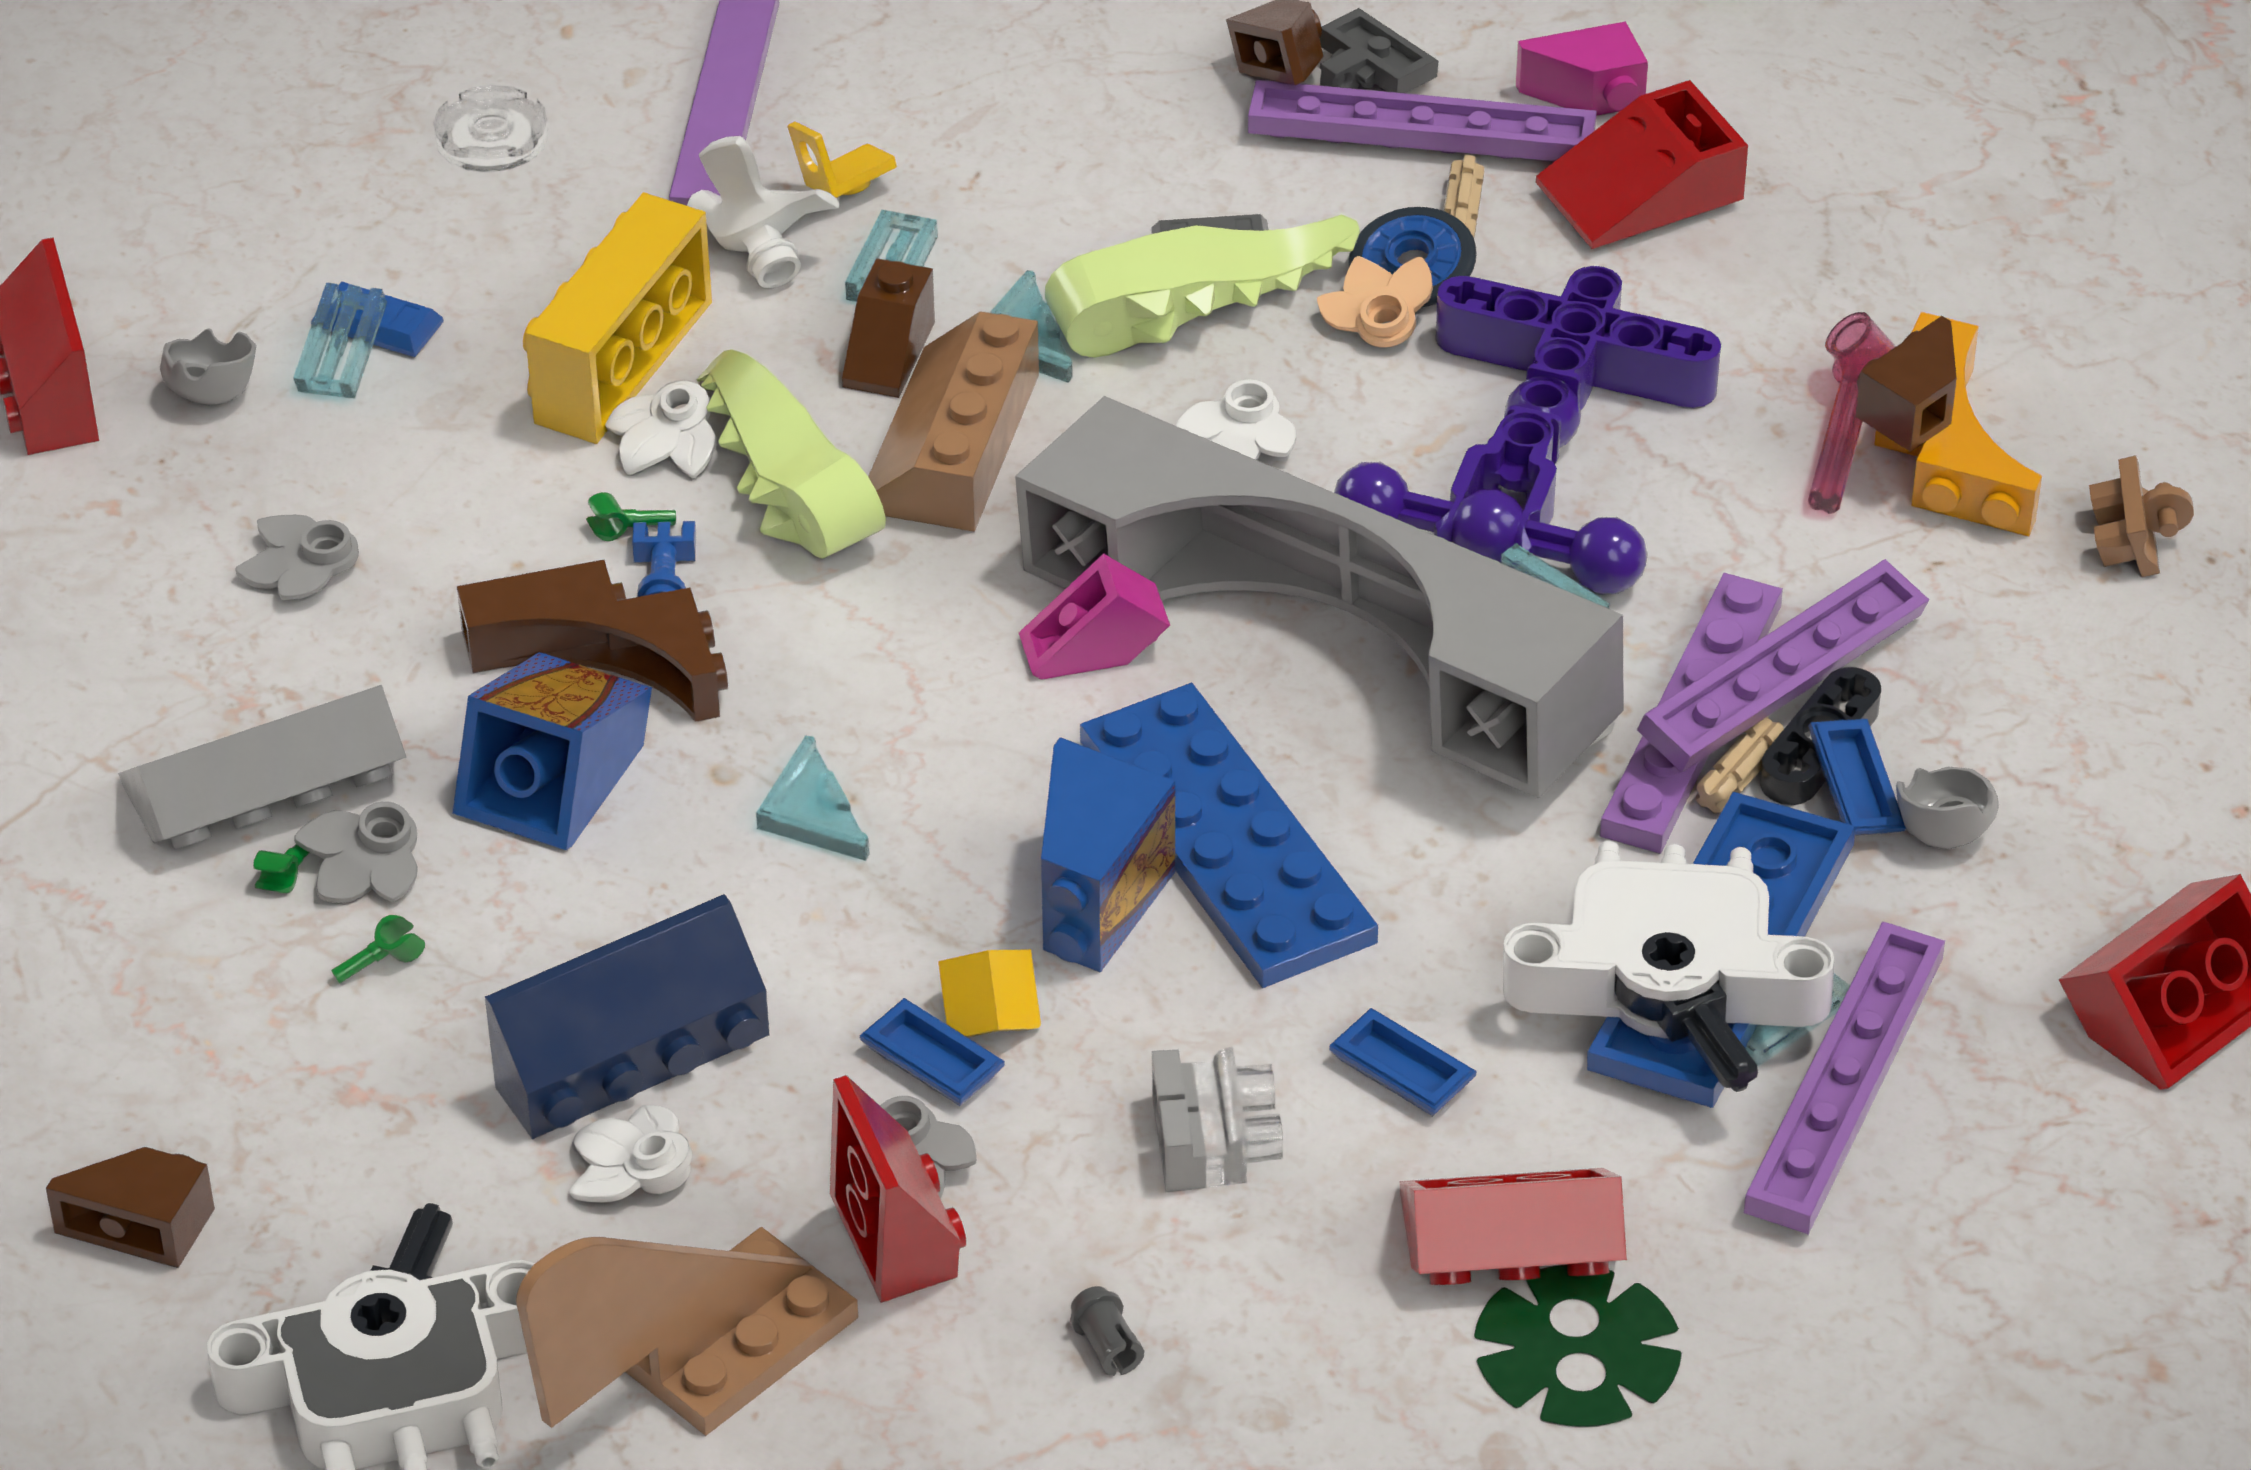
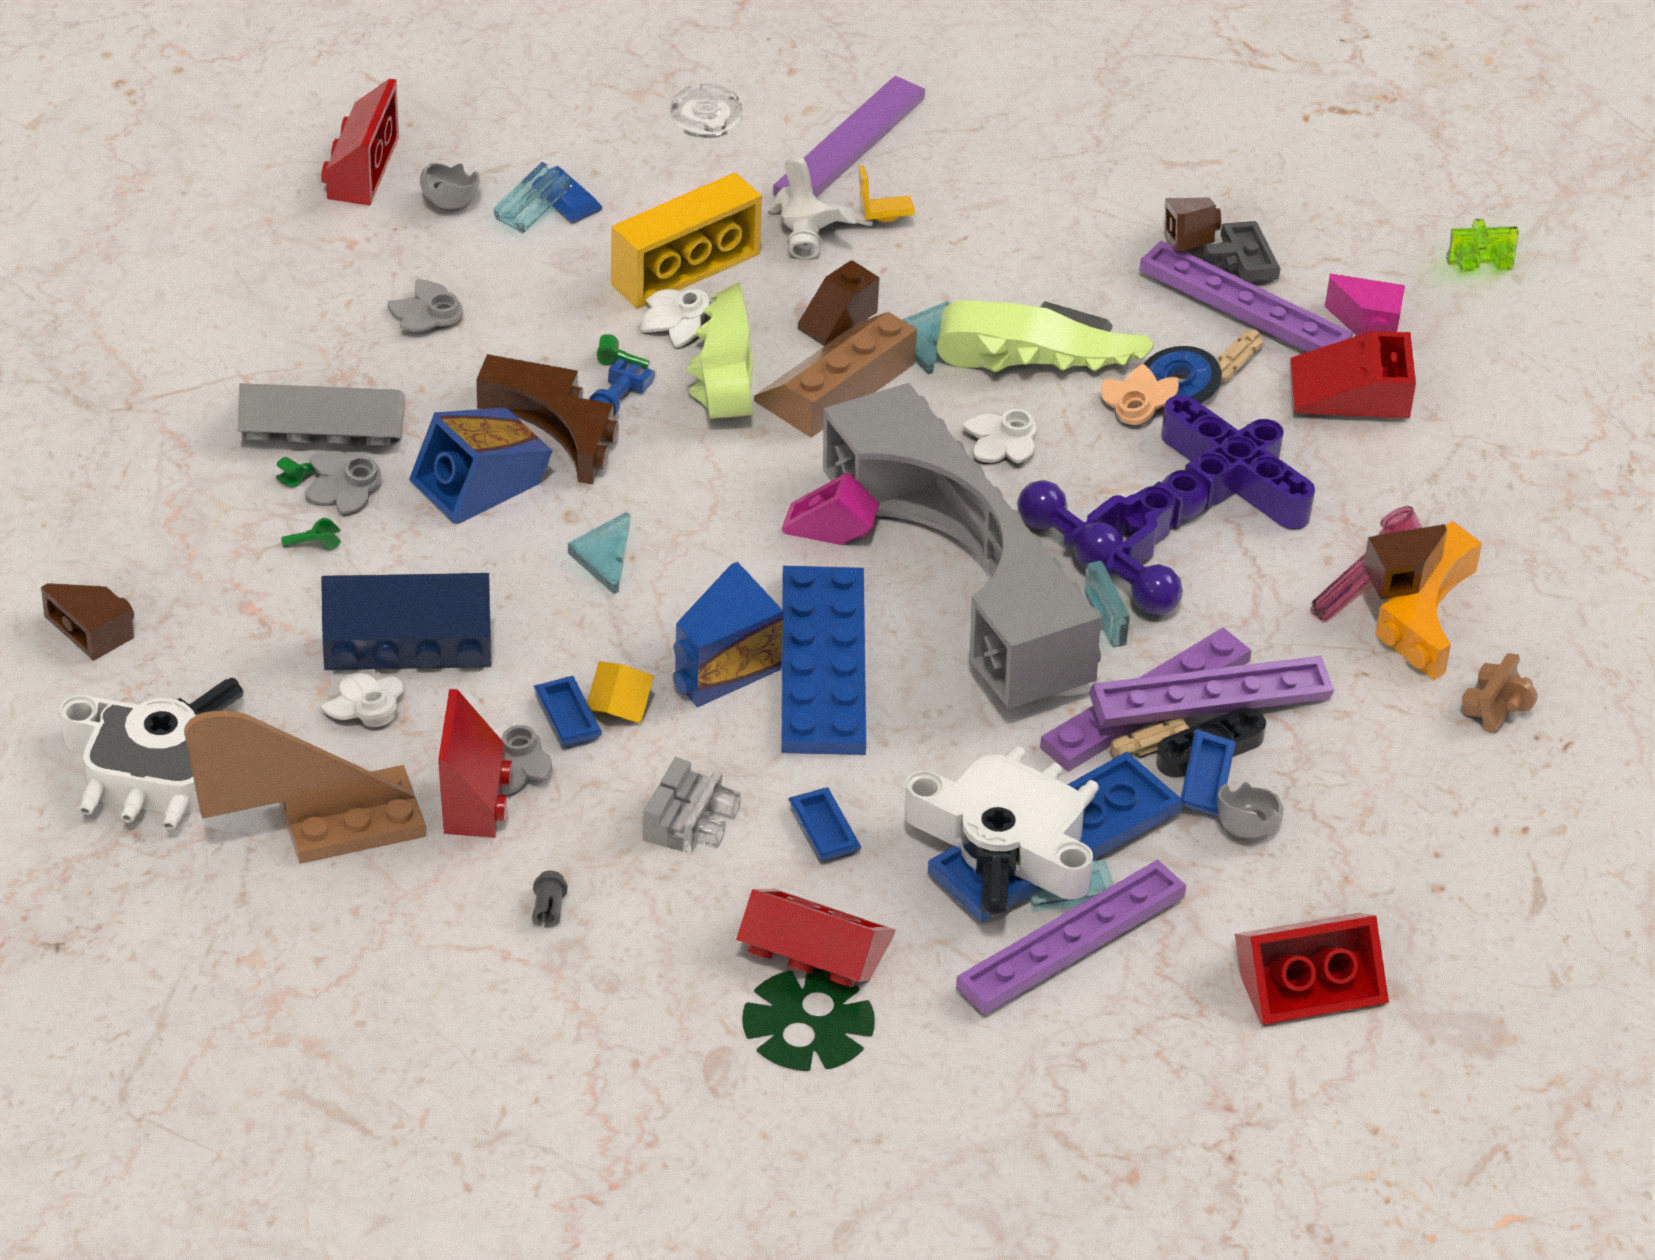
camera: 25 degrees right, 0 degrees up
clear light blue tile [845,210,938,302] -> none

